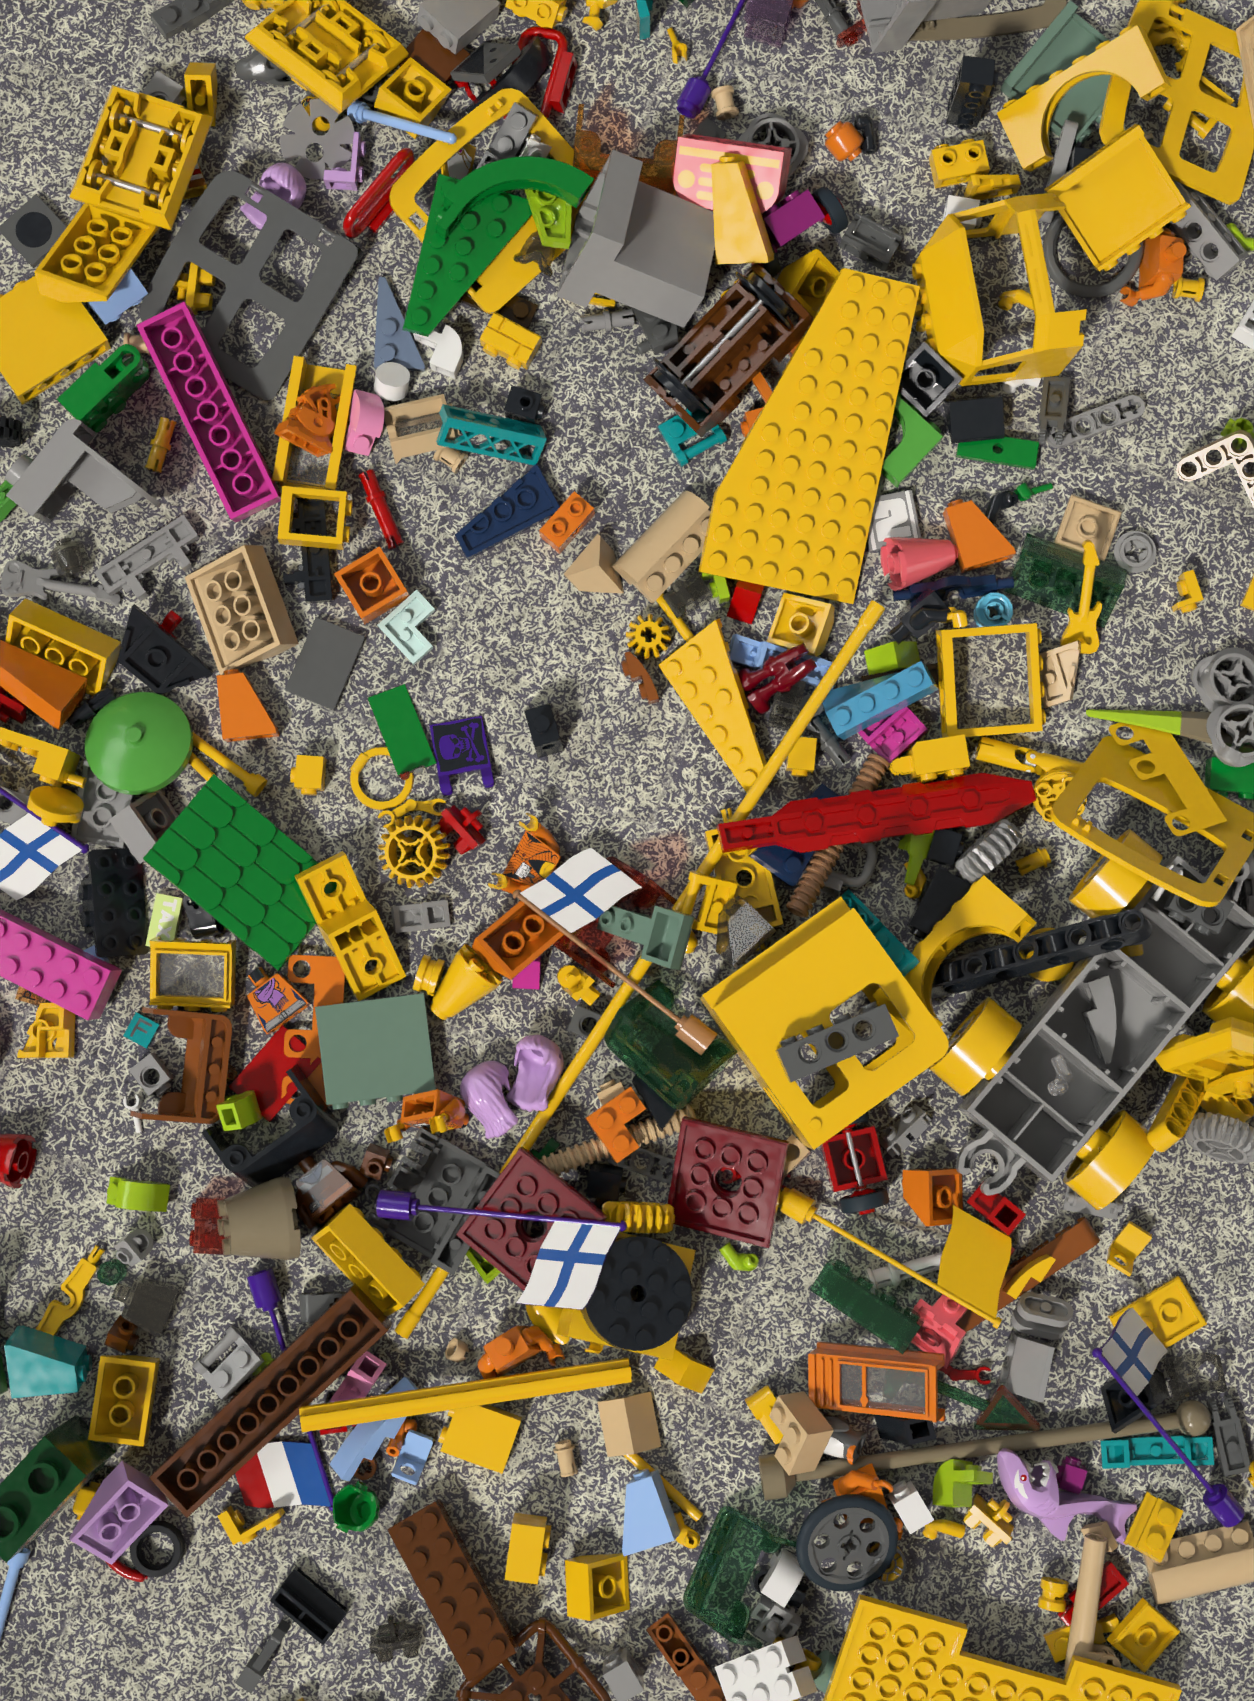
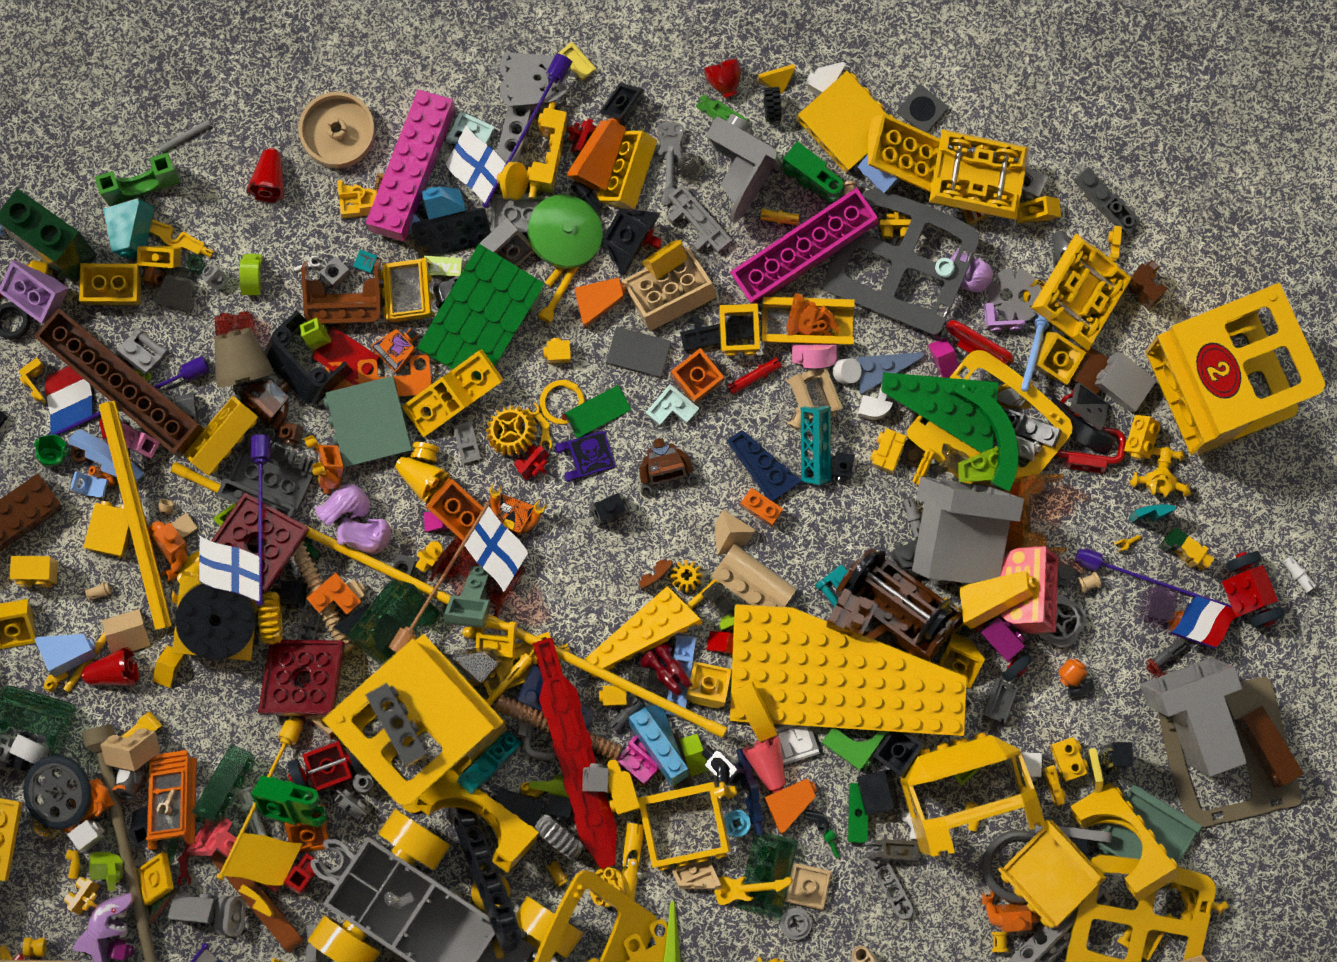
camera: 80 degrees right, 5 degrees down
lime arm [719,1242,759,1271] -> none
light grey slope [1081,975,1117,1064] -> none
none -> red cone [81,647,139,686]
none -> yellow slope [137,246,181,268]
none -> yellow tile [138,852,174,905]
none -> tan hand [157,789,175,815]
none -> tan tile [171,513,198,539]
none -> green brick [251,775,328,827]
none -> light grey brick [353,772,375,793]
none -> dark azure slope [422,187,466,220]
none -> yellow pin [485,653,534,706]
none -> light grey brick [582,764,608,792]
none -> reddish brown torso [639,438,699,496]
none -> yellow slope [641,240,688,280]
none -> yellow slope [734,681,778,742]
none -> reddish brown hips [826,588,878,639]
none -> yellow axle [912,448,936,485]
none -> dark pink slope [927,338,959,378]
none -> light aqua tile [935,258,955,278]
none -> light yellow tile [1087,748,1104,793]

